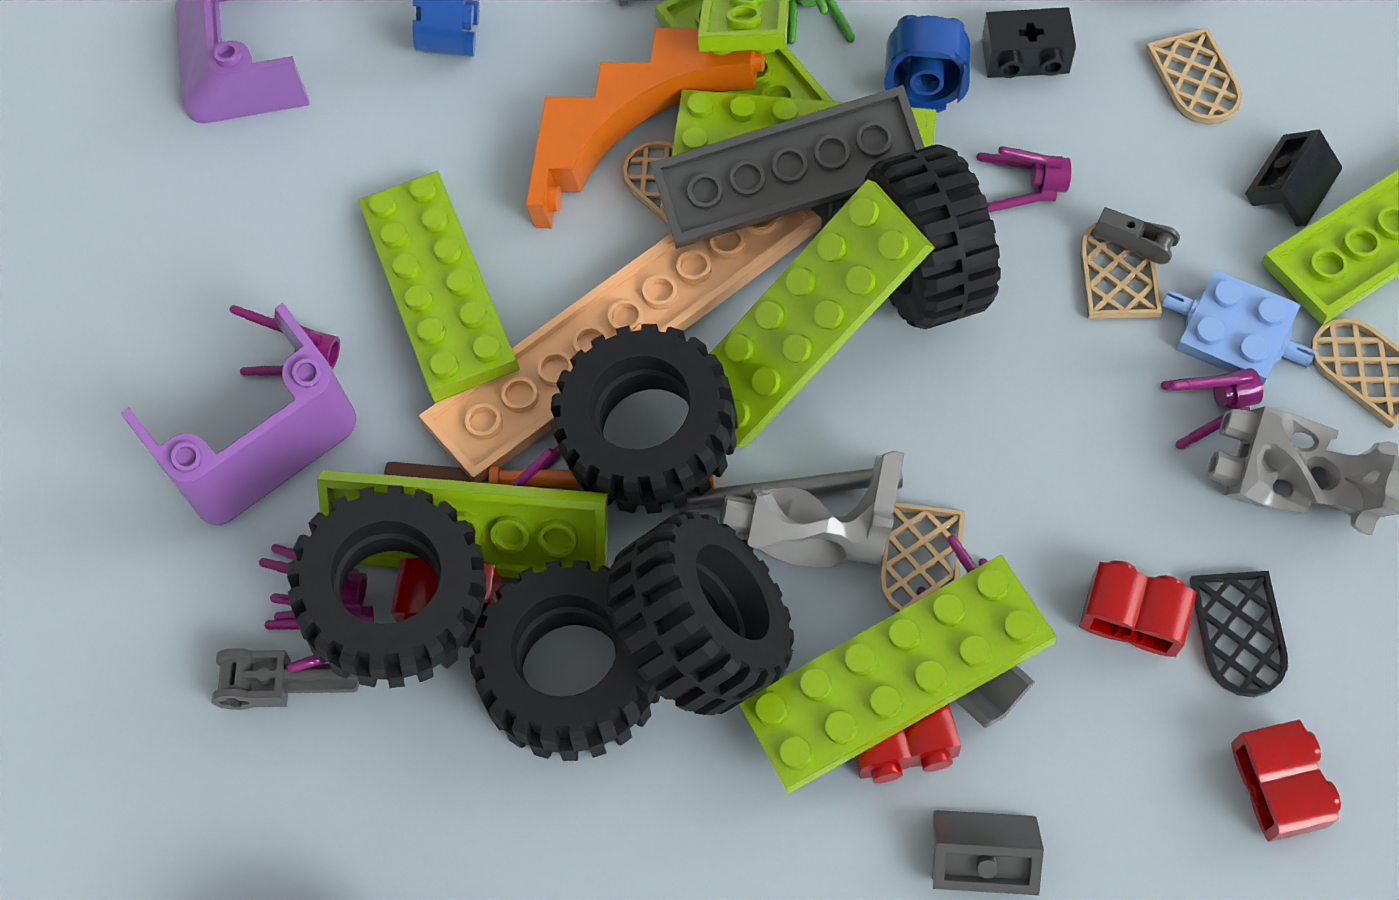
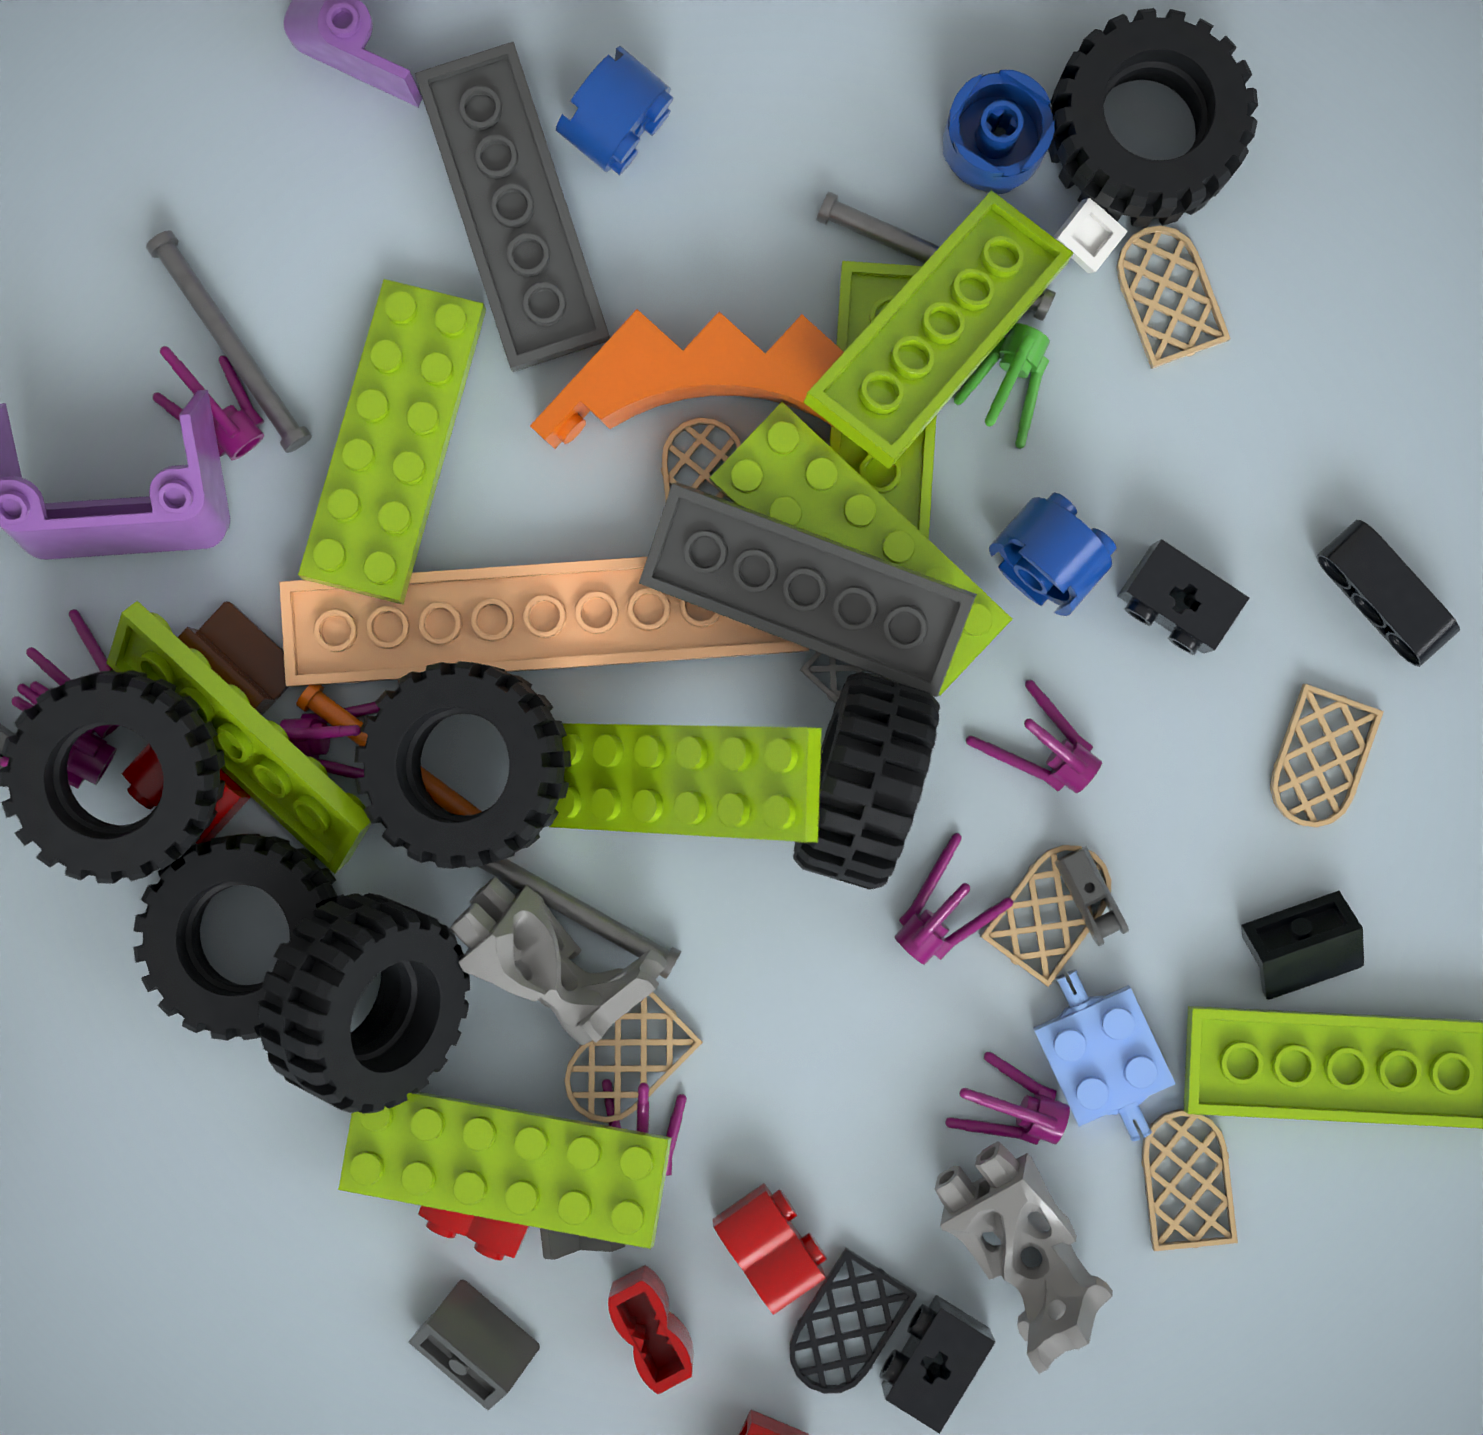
camera: 30 degrees right, 25 degrees up
none -> flat silver bar [146,230,312,453]
none -> dark grey plate [415,41,610,372]
none -> red brick [608,1265,694,1395]
none -> black brick [880,1295,996,1434]
none -> magenta plant [894,833,1013,965]

